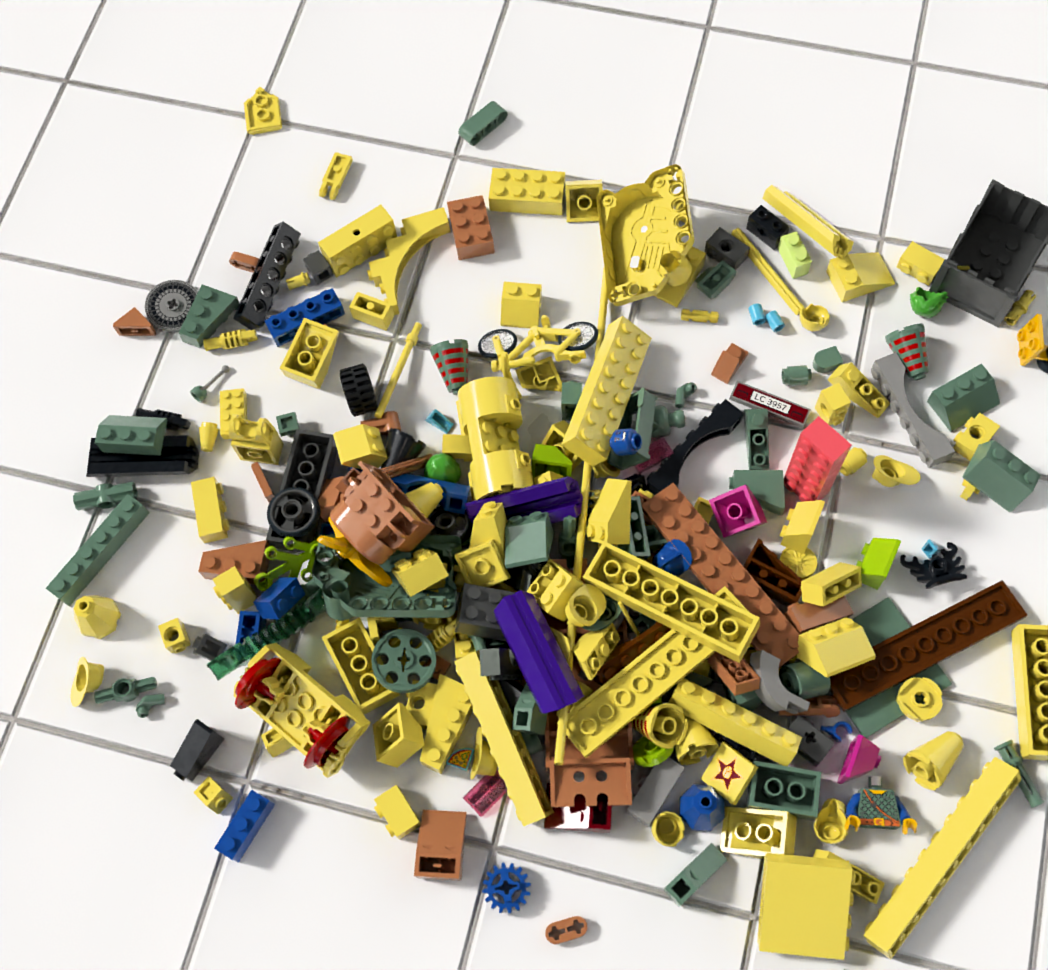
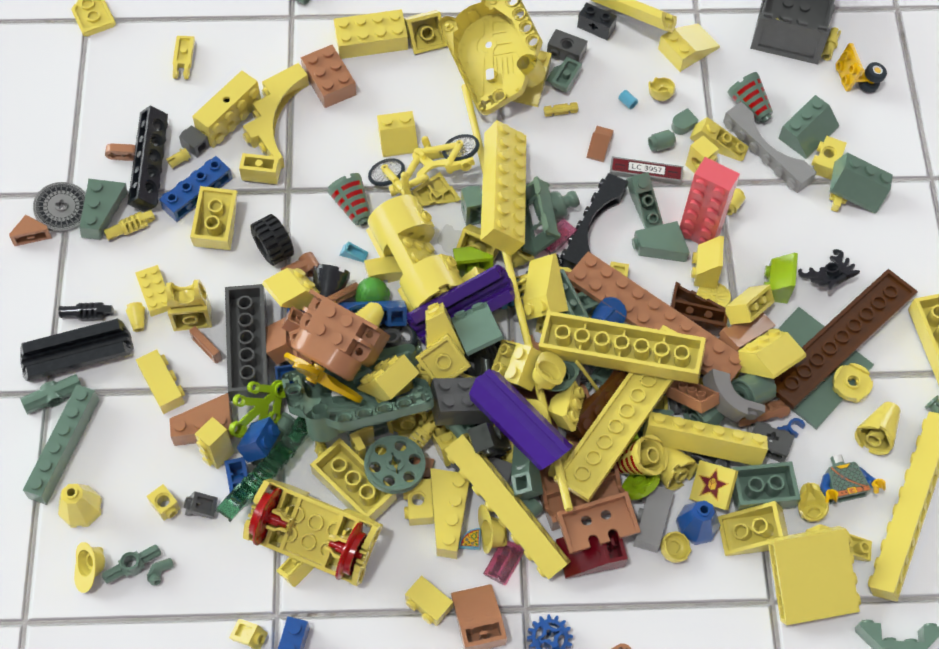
camera: 25 degrees left, 5 degrees down
sand green slope [94,415,167,456] -> none
black slope [170,719,225,781] -> none
hinge [190,365,229,403] -> none
dark grey wheel [267,487,320,538] -> none
sand green tile [276,412,300,437] -> none
light yellow slope [373,702,424,768] -> none
light yellow bar [374,322,422,419] -> none
sand green axle [559,515,577,569] -> none
blue head [609,428,642,456] -> none
sand green slope [663,843,727,907] -> none
sand green arm [675,382,697,408] -> none
dark pink slope [709,484,768,538] -> none
light yellow axle [731,228,804,315] -> none
medium azure hinge [748,304,766,325] -> none
yellowish green brick [777,232,812,279] -> none
dark pink slope [837,734,881,785] -> none
light yellow piece [872,455,921,487] -> none
light yellow brick [896,241,945,286] -> none
bright green hair [910,287,948,318] -> none
medium azure piece [921,539,941,559] -> none

